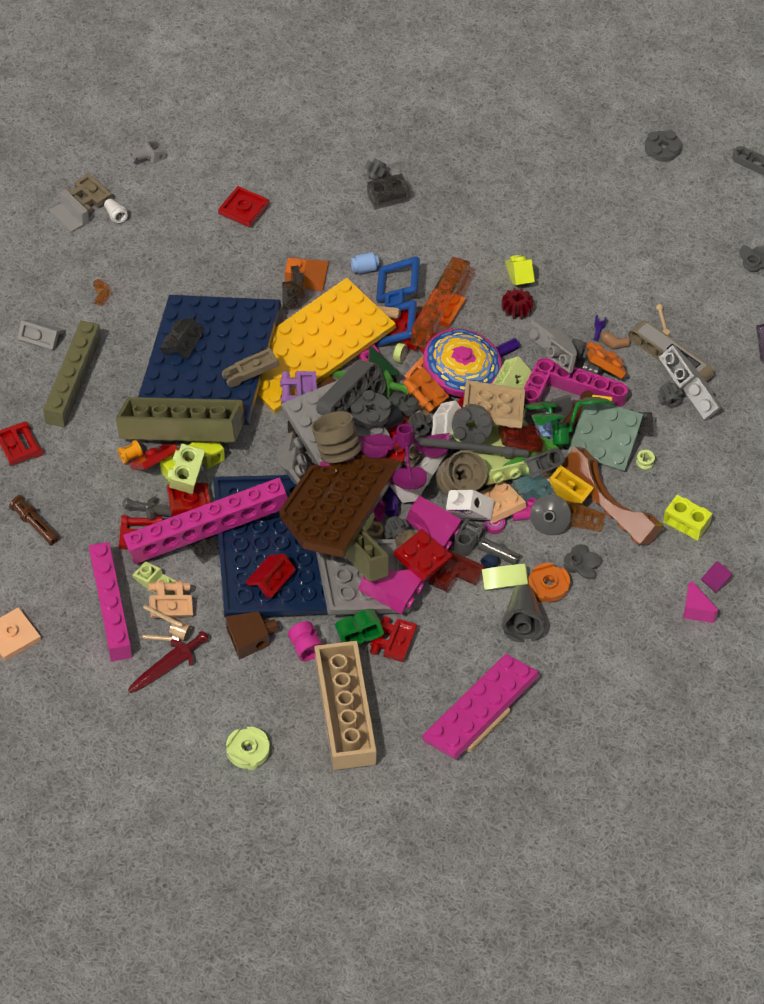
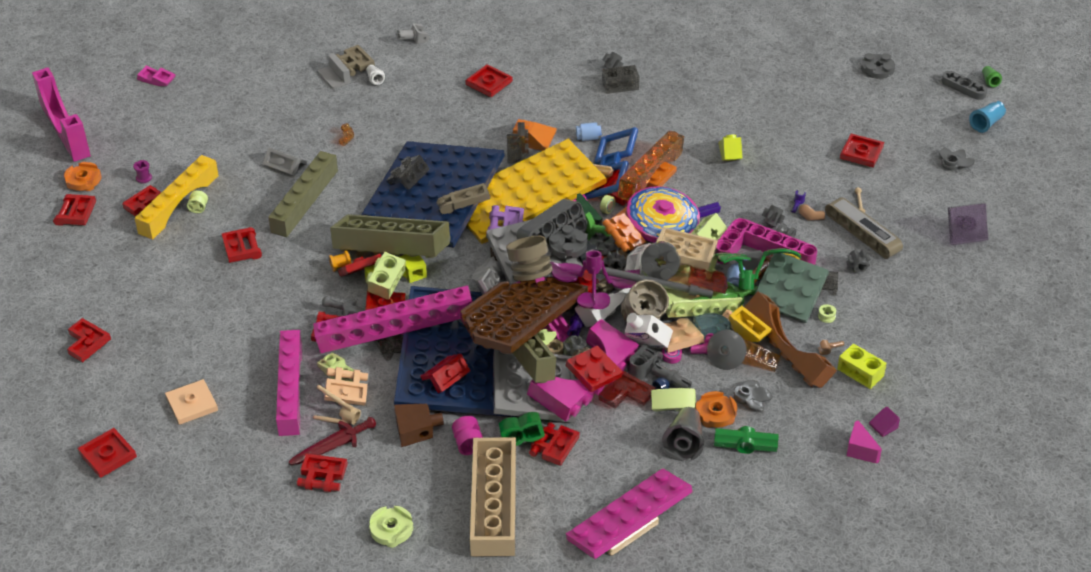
camera: 10 degrees right, 10 degrees down
reddish brown pin [9,495,60,546] -> none
dark red gear [502,288,534,319] -> none
dark grey piece [523,448,564,479] -> none
light grey slope [529,320,577,373] -> none
orange plate [586,341,626,379] -> none
light grey slope [658,345,722,420] -> none
none -> red plate [297,454,348,493]
none -> green piece [714,426,779,454]
none -> medium nougat hand [818,340,844,355]
none -> red plate [840,133,885,168]

